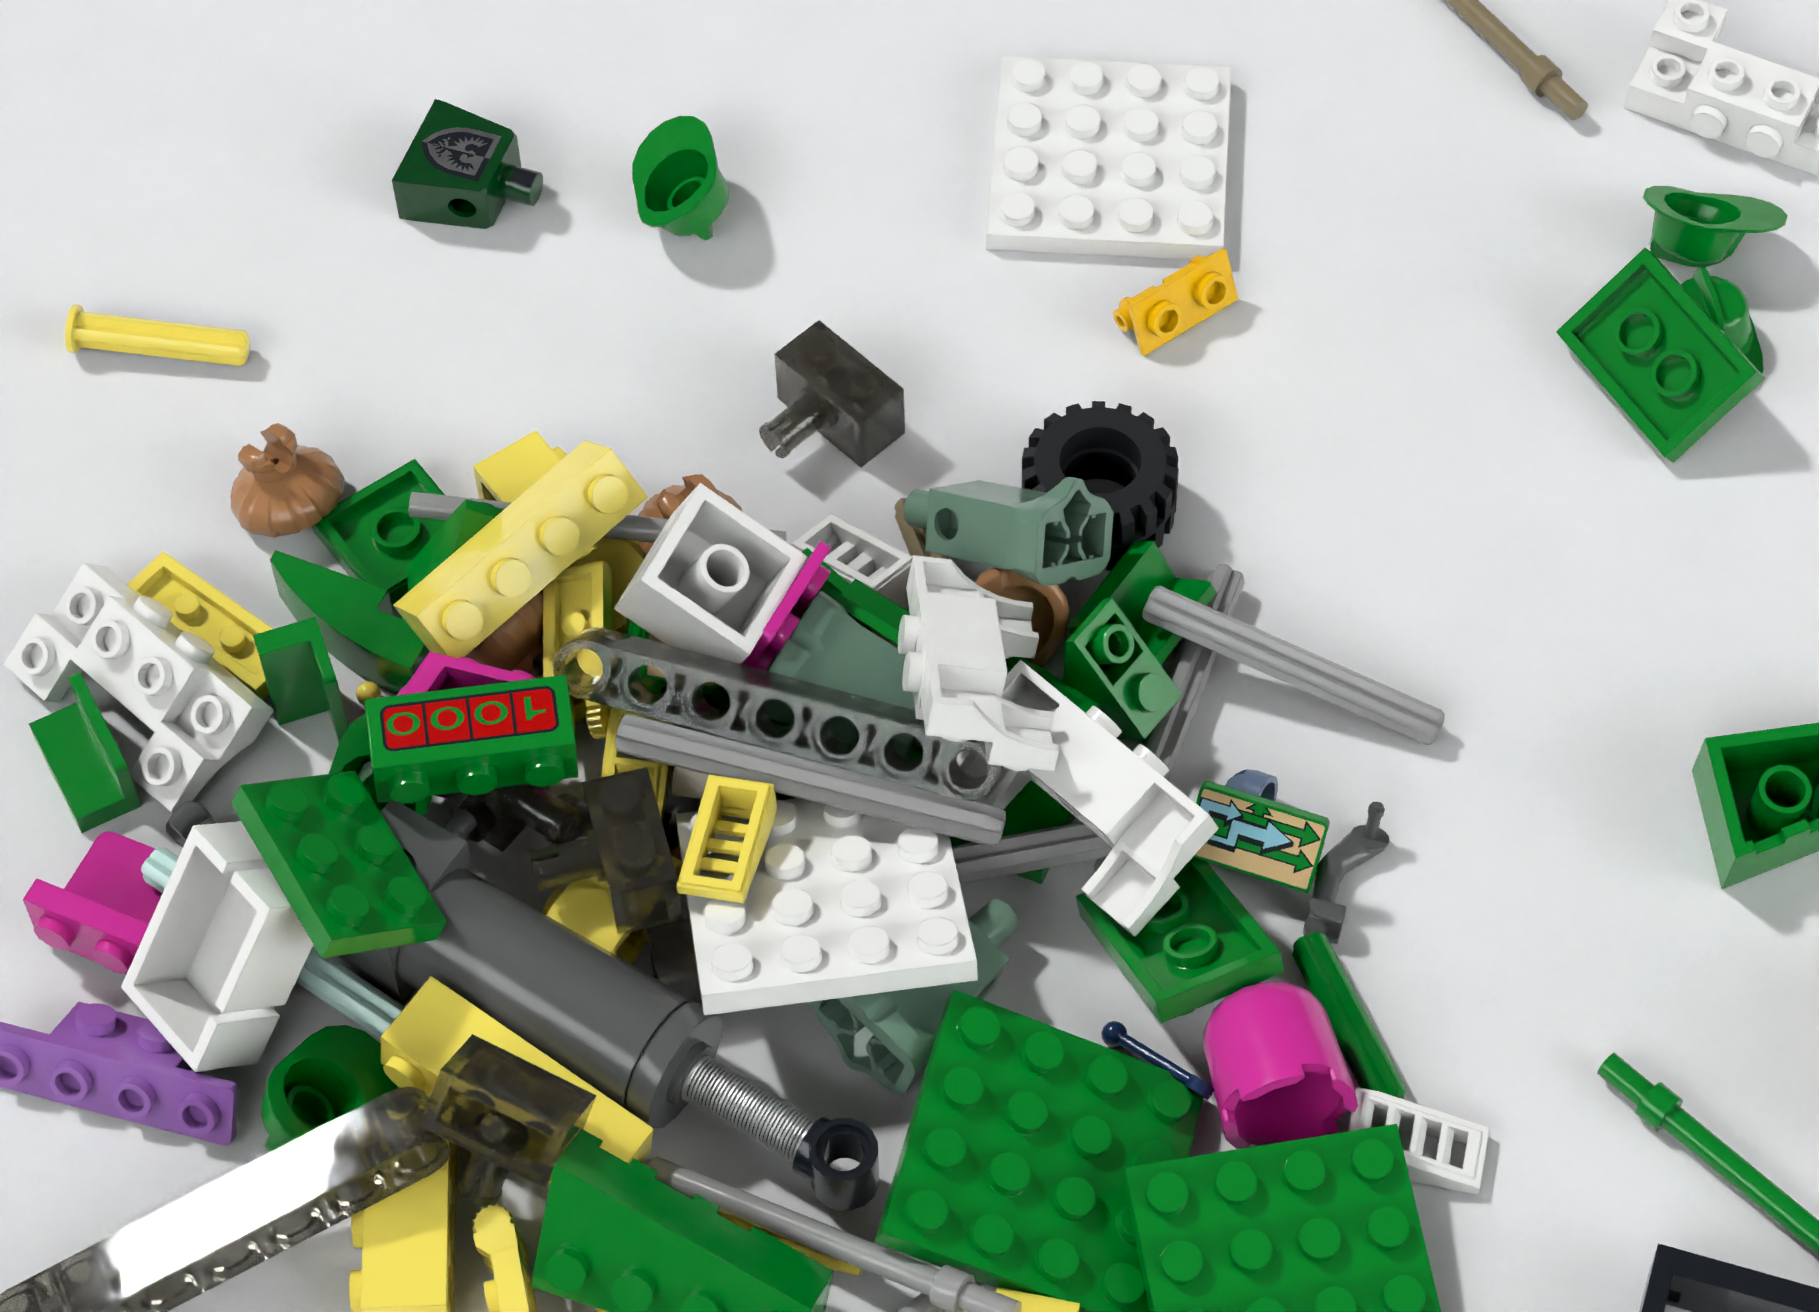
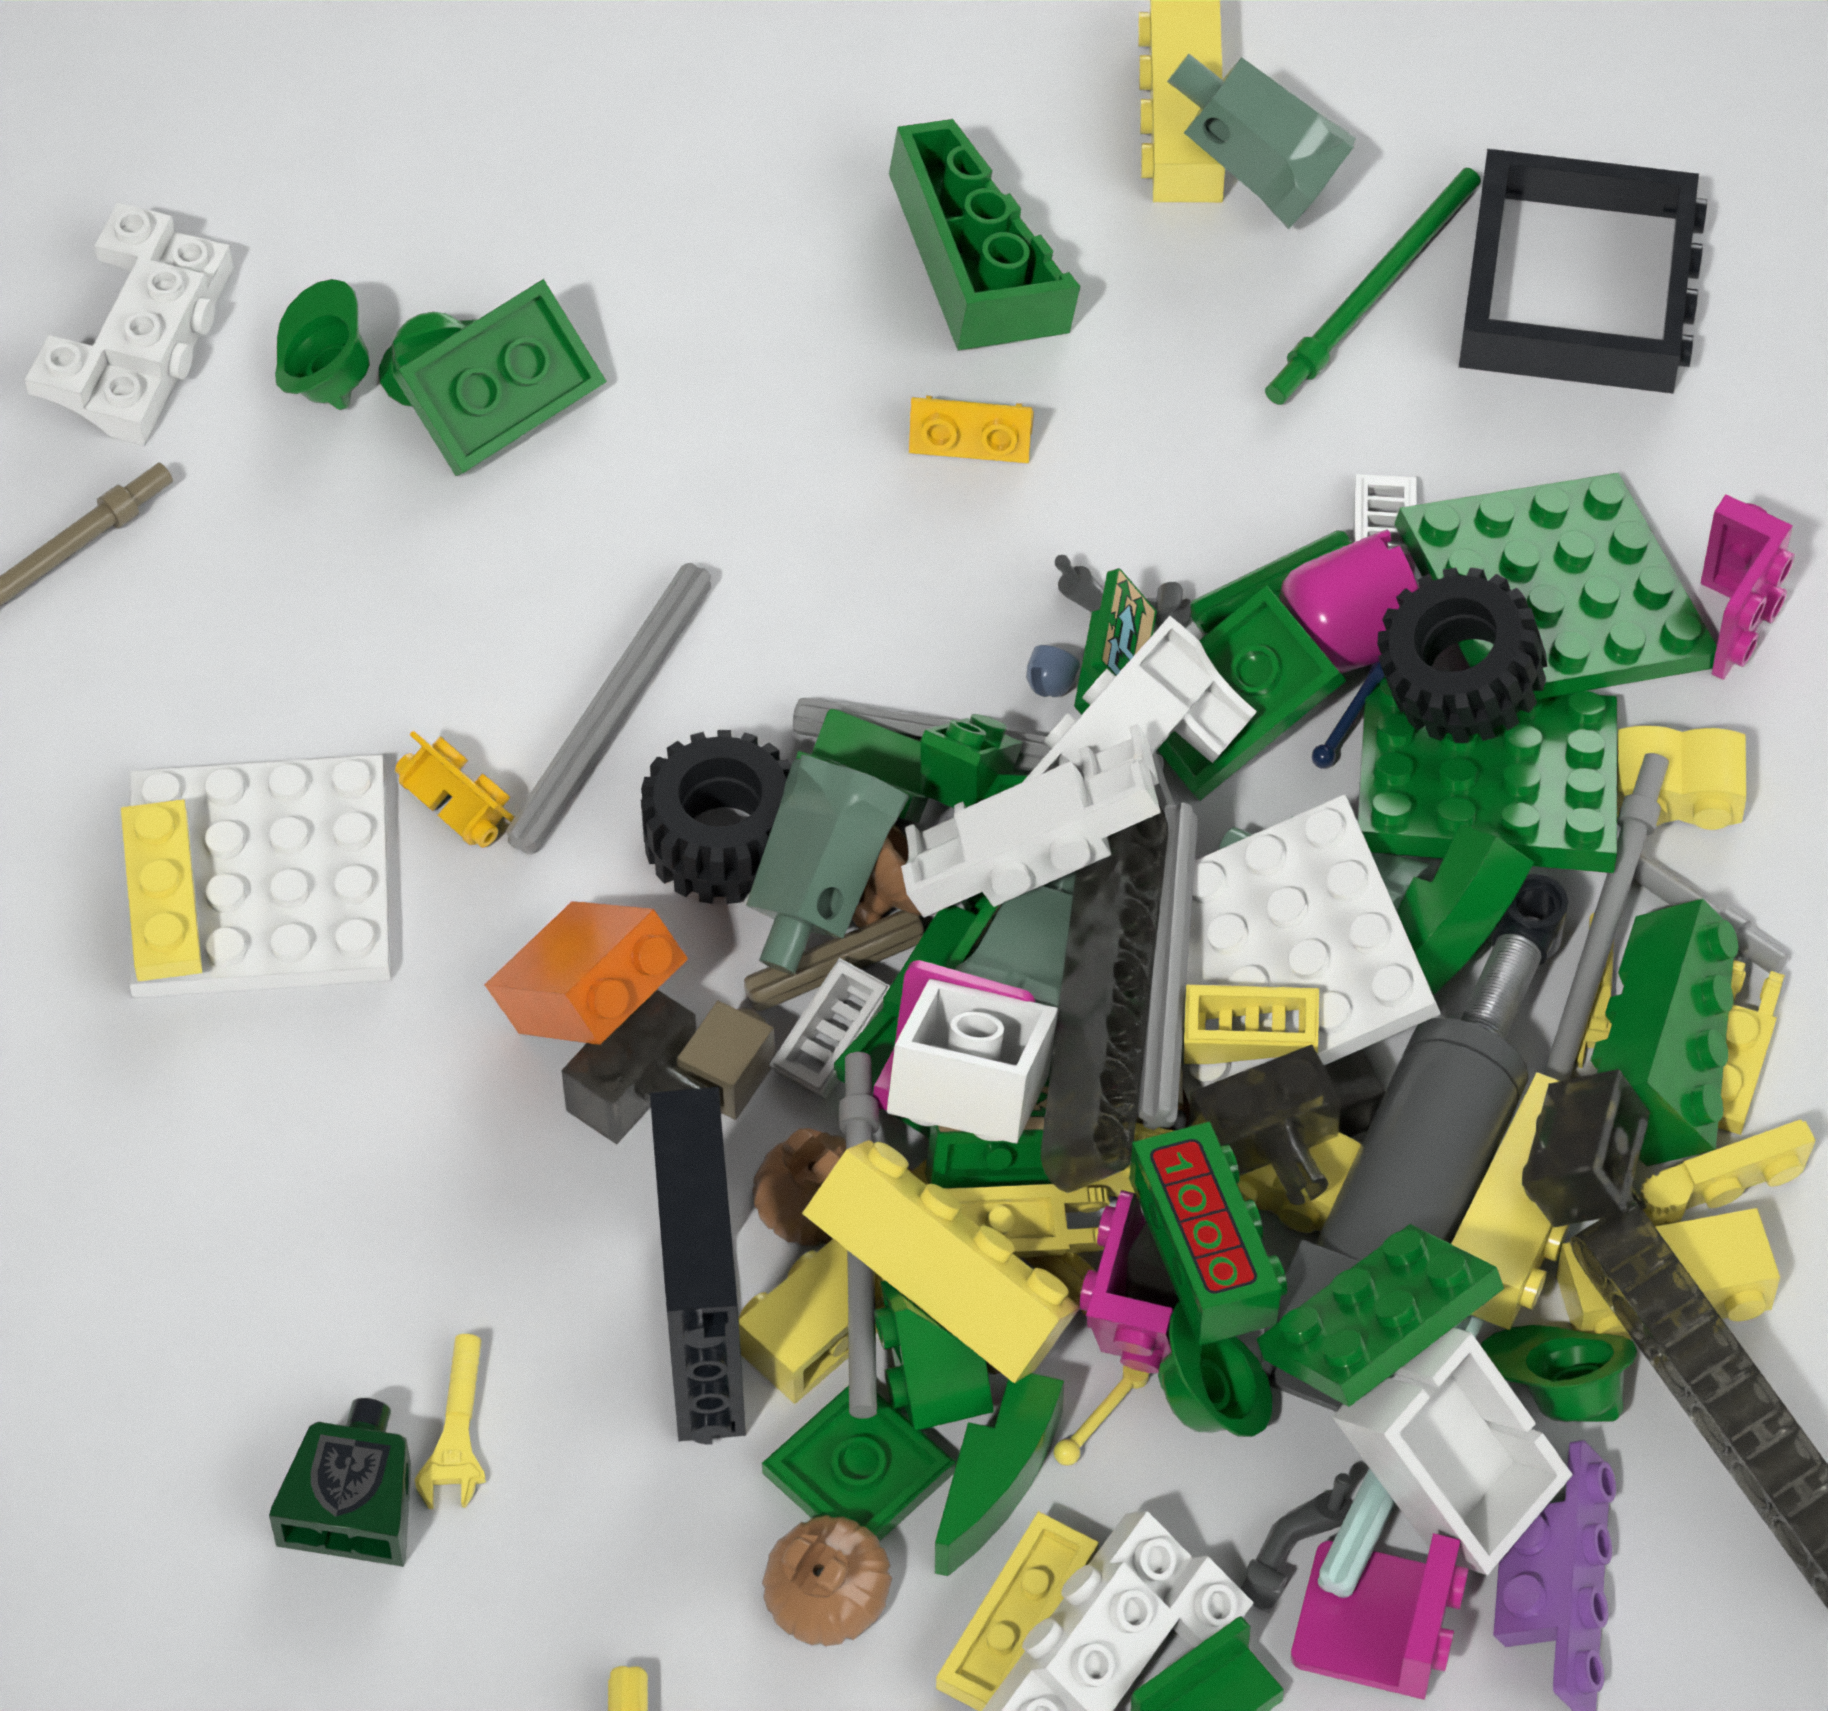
camera: 100 degrees left, 0 degrees up
green panel [253,616,349,743] -> none
green piece [632,116,729,241] -> none
light grey axle [1142,586,1445,745] -> none
none -> light yellow plate [121,799,203,982]
none -> light yellow piece [415,1334,486,1509]
none -> orange brick [484,901,688,1045]
none -> light grey axle [507,563,711,854]
none -> black window [650,1087,746,1445]
none -> dark tan brick [677,1000,775,1120]
none -> yellow hinge [909,395,1034,463]
none -> black tyre [1377,567,1548,743]
none -> green slope [1397,824,1534,996]

